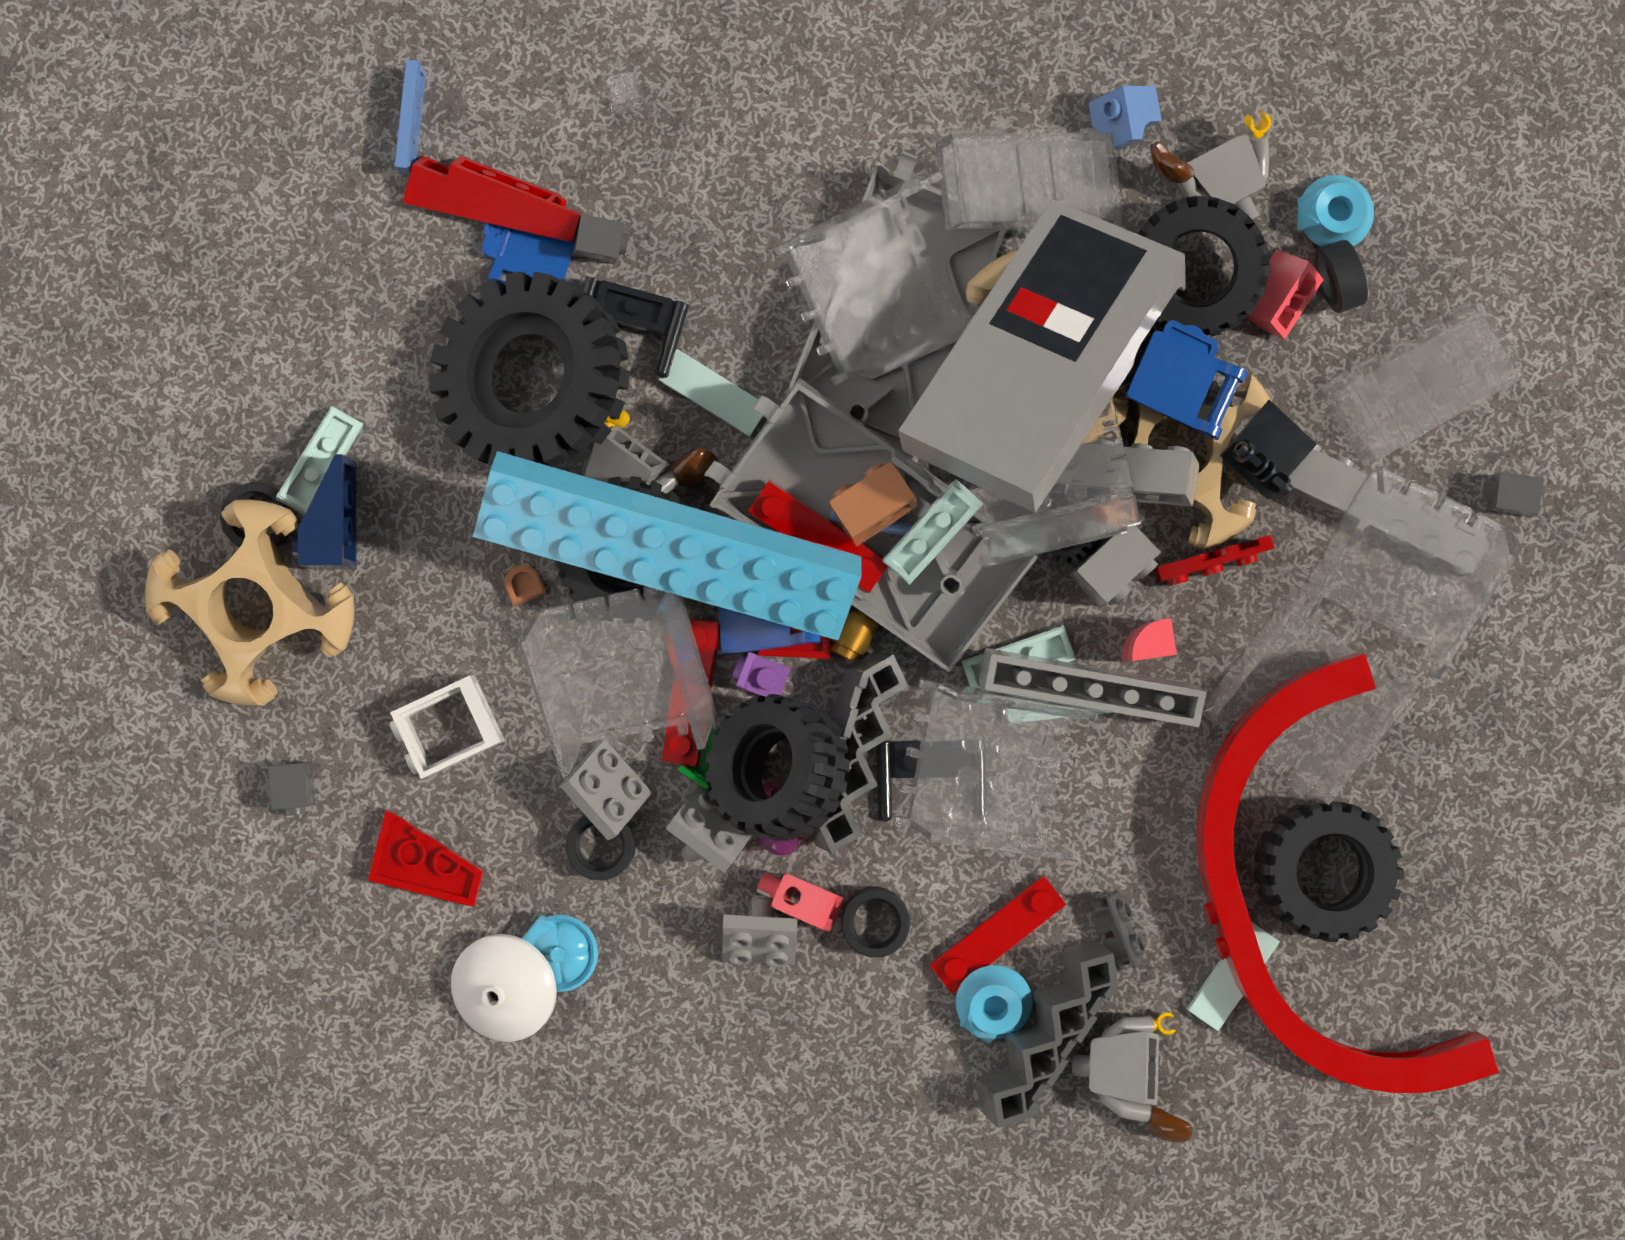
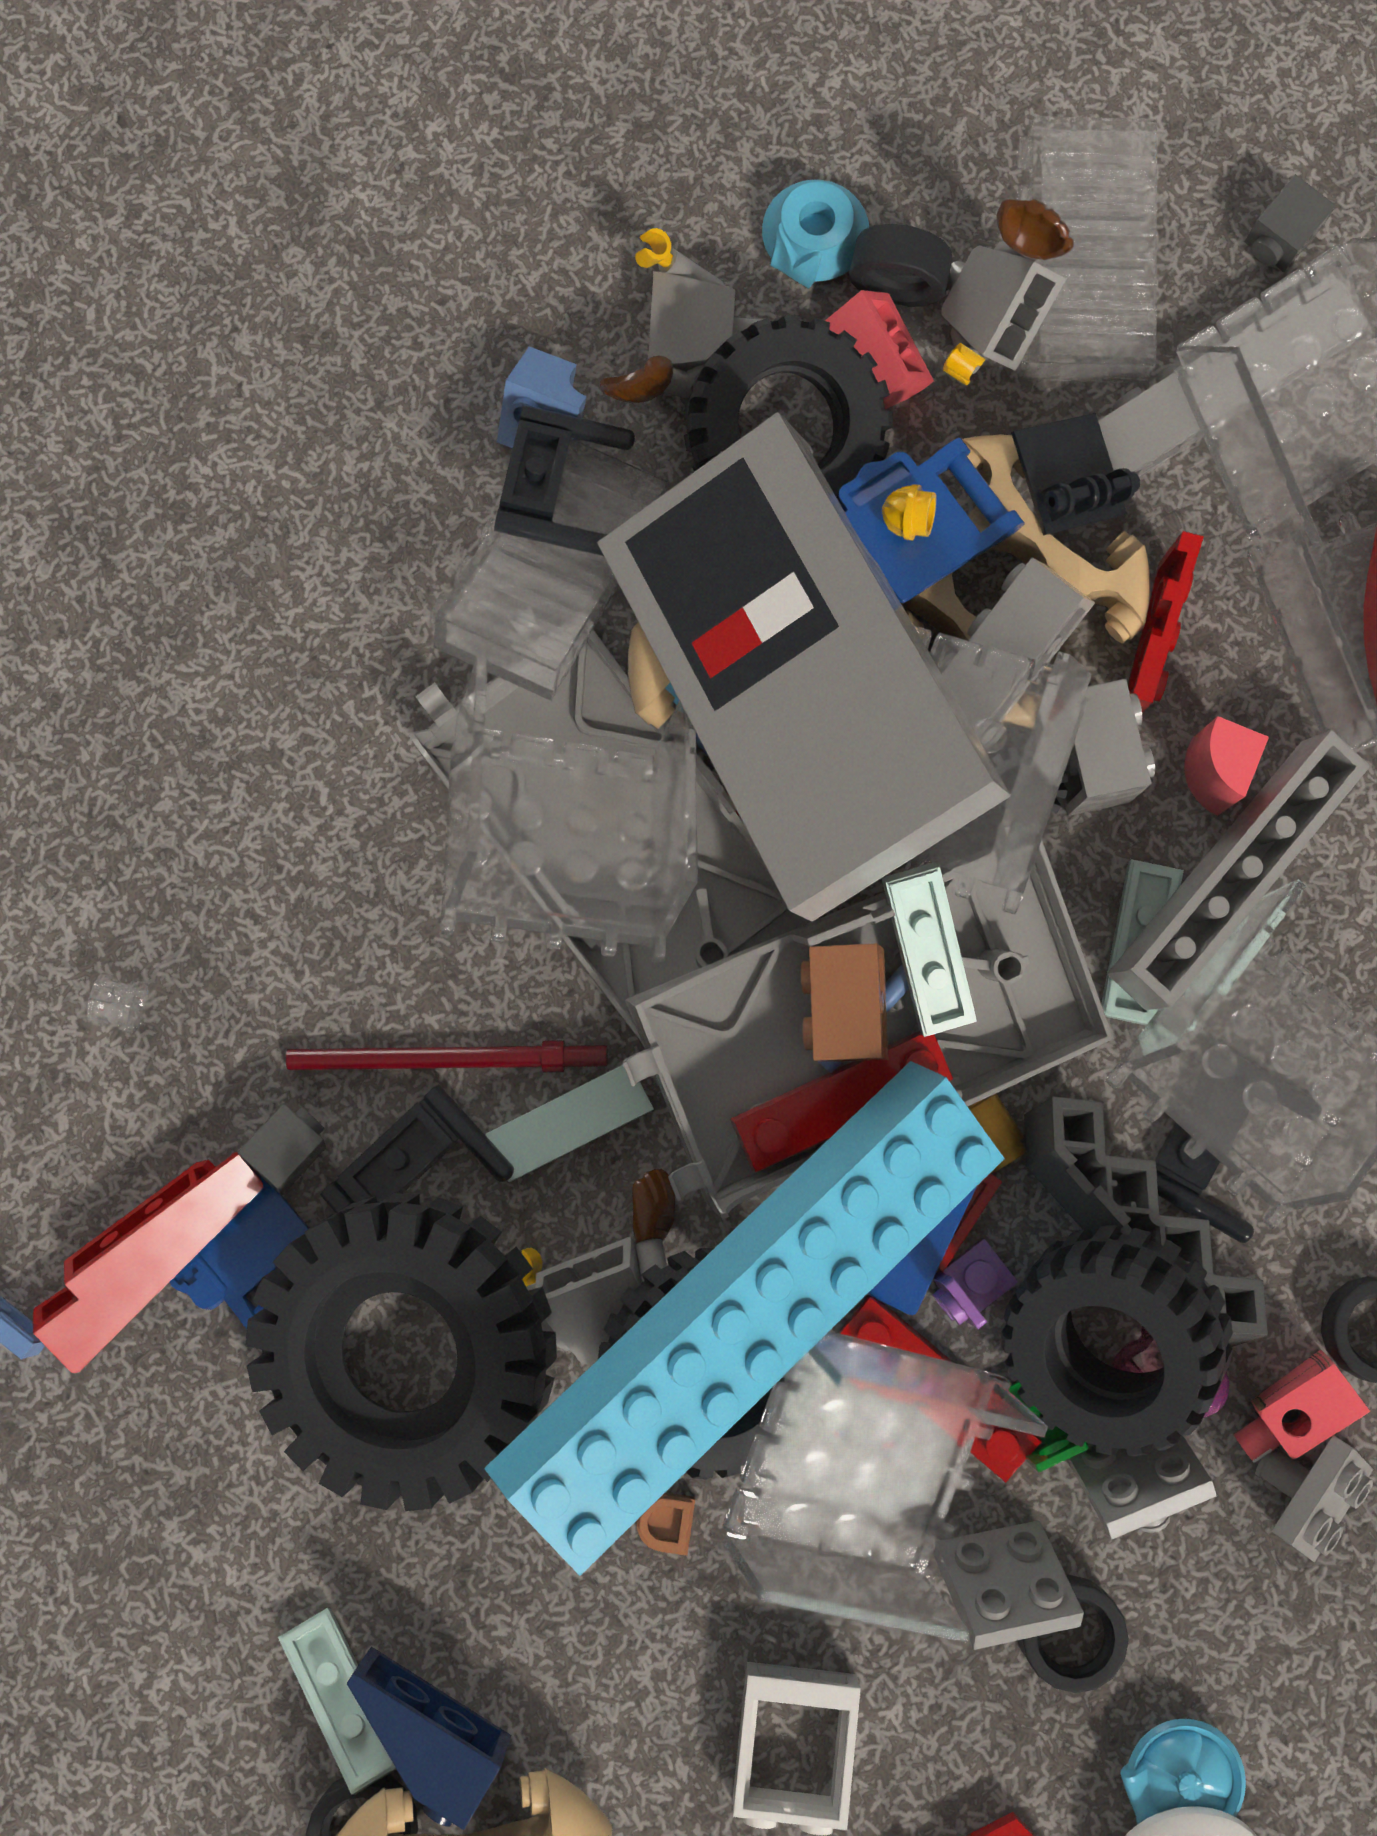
camera: 50 degrees left, 5 degrees down
none -> dark red bar [286,1040,608,1073]
none -> black plate [494,404,635,556]
none -> yellow plate [882,484,936,541]
none -> light grey torso [942,199,1074,386]

